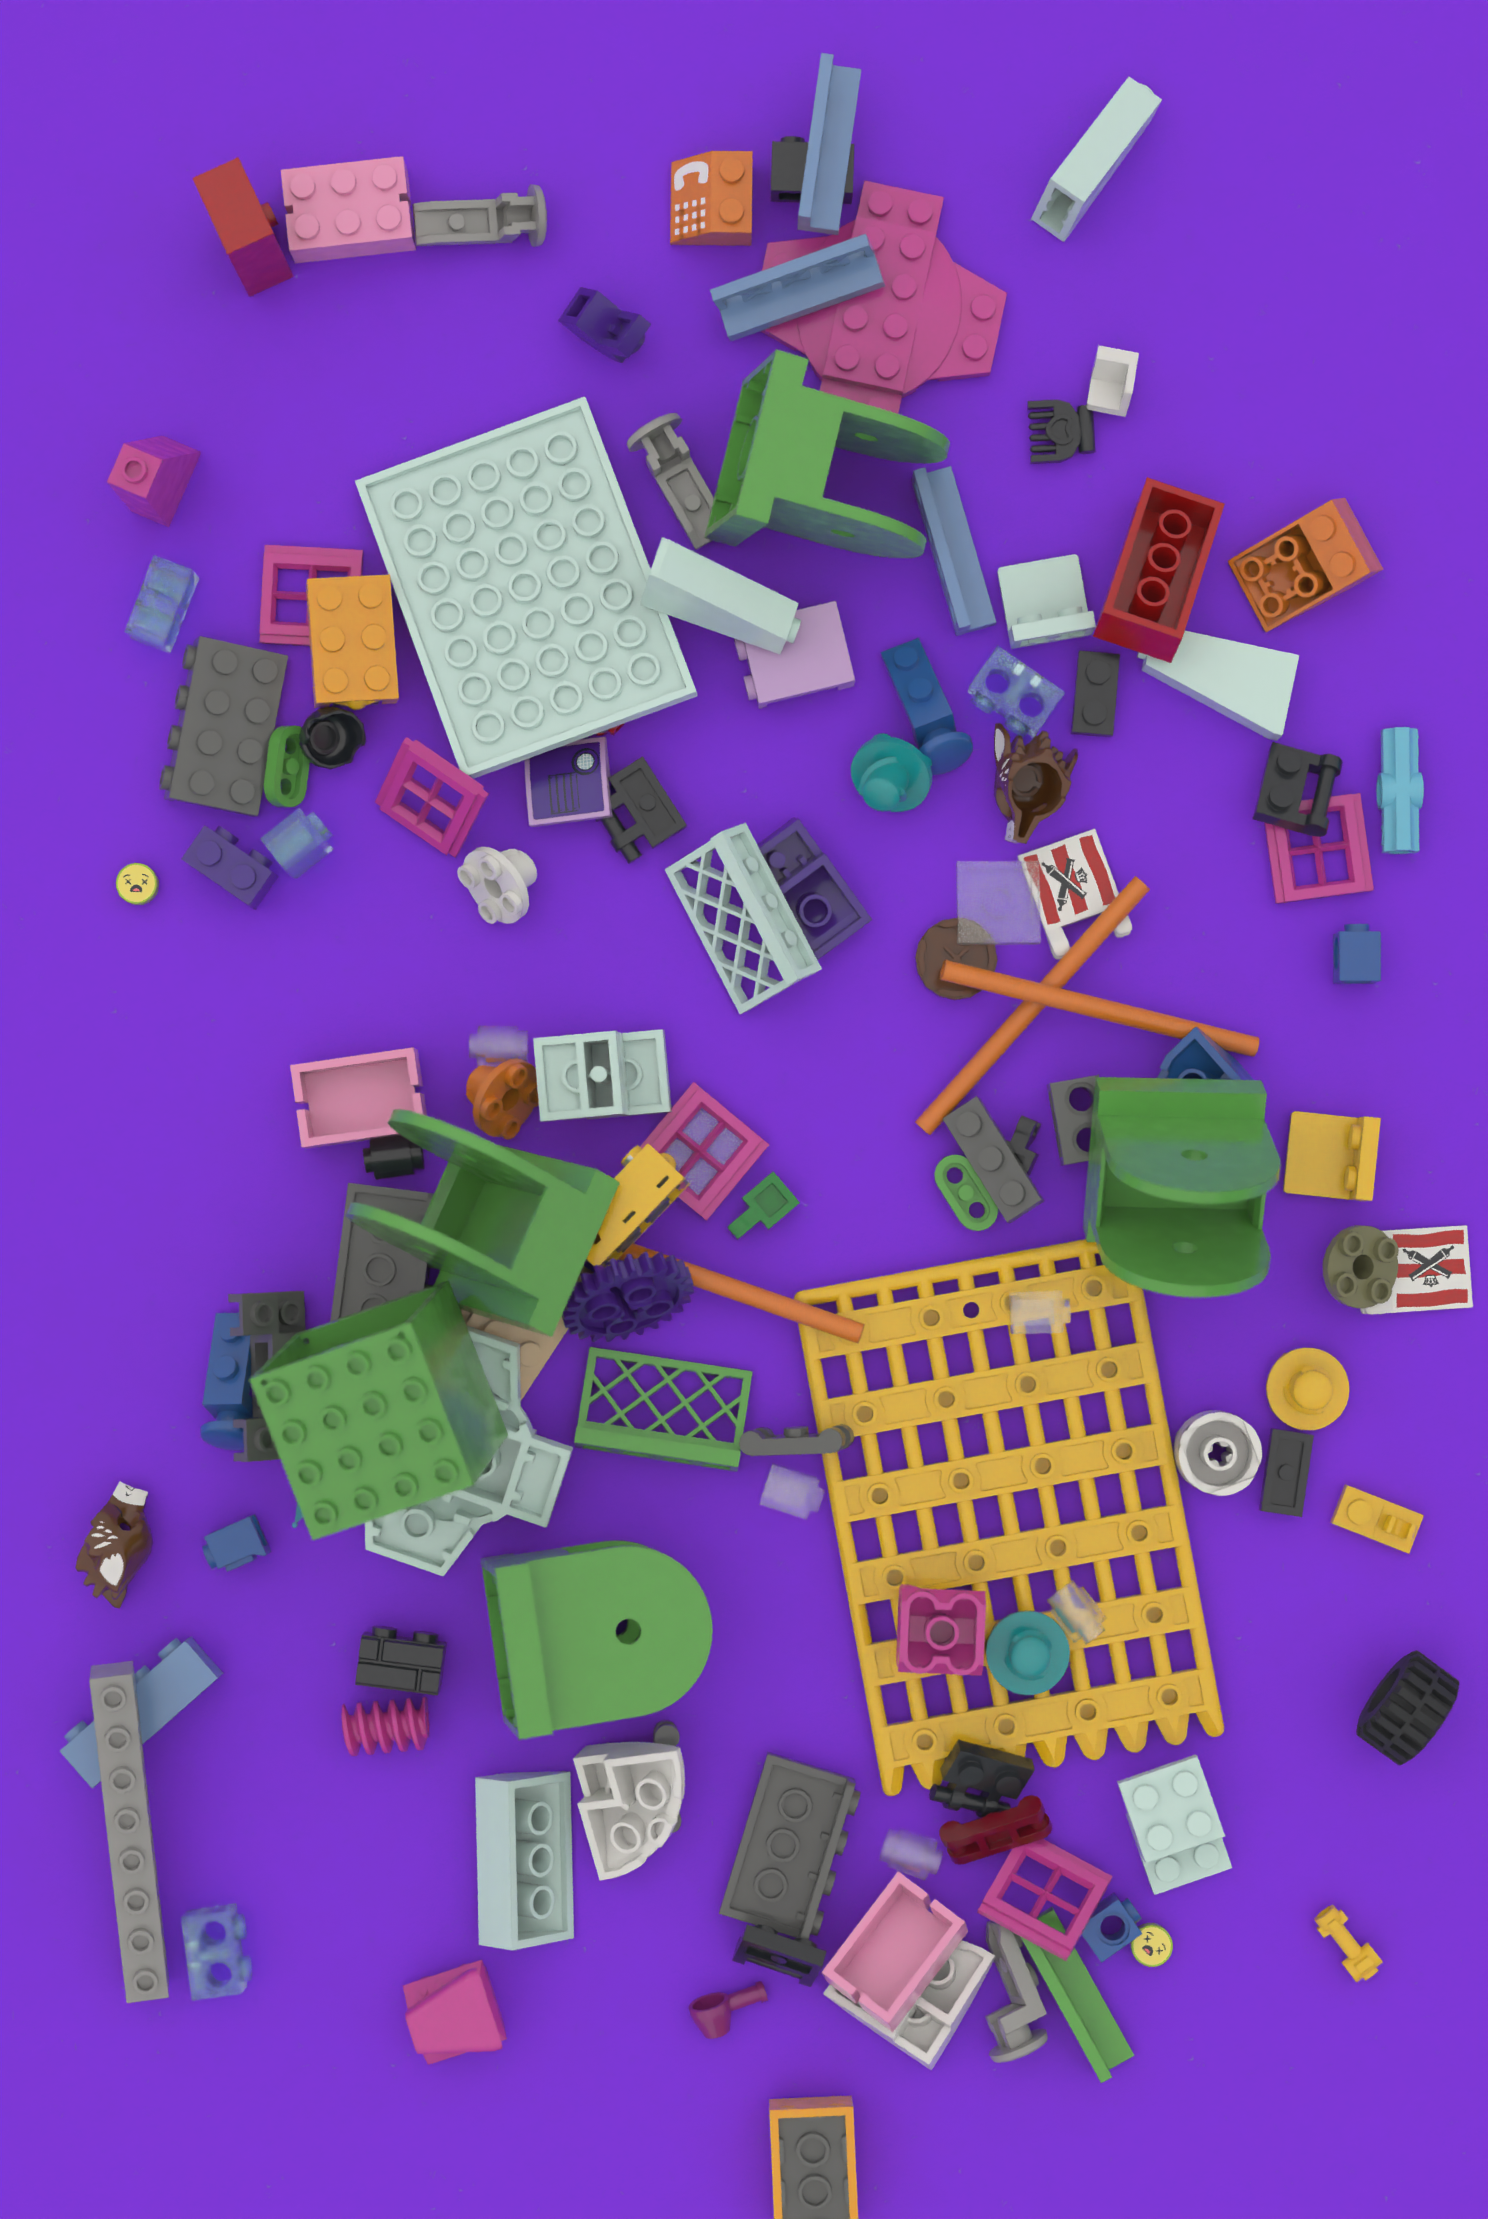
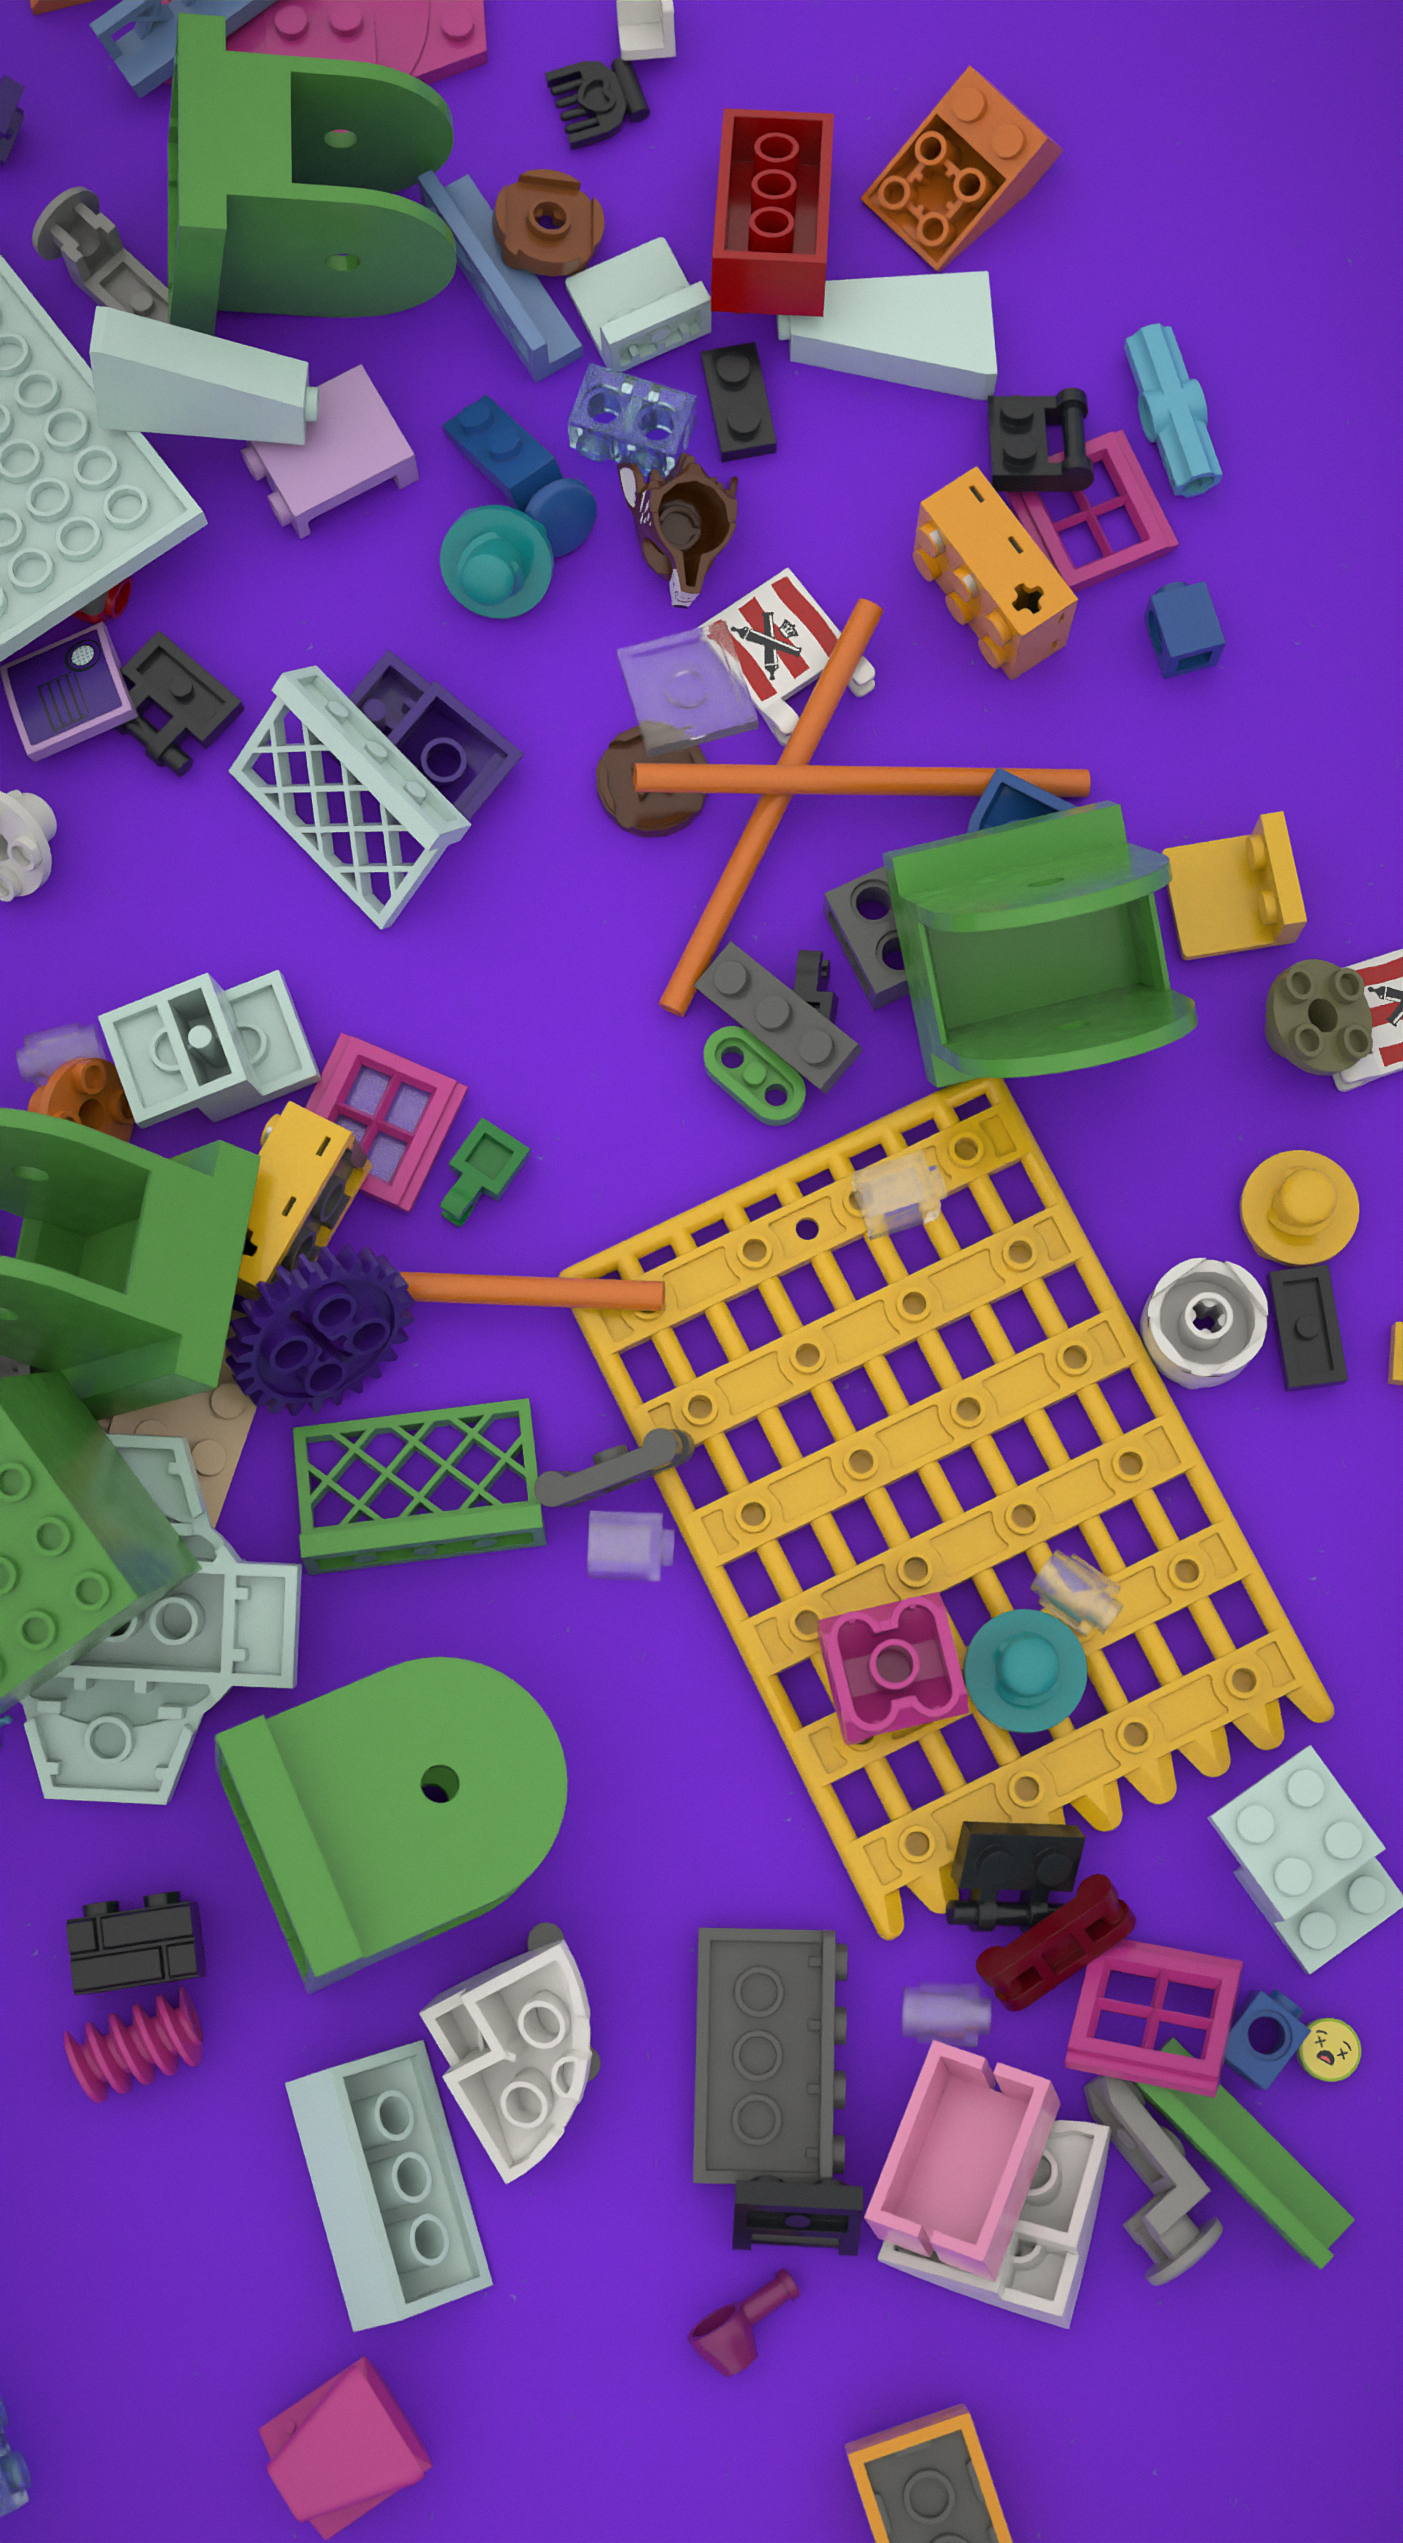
camera: 15 degrees left, 10 degrees down
none -> dark orange plate [492,169,605,276]
none -> light orange piece [912,466,1078,681]

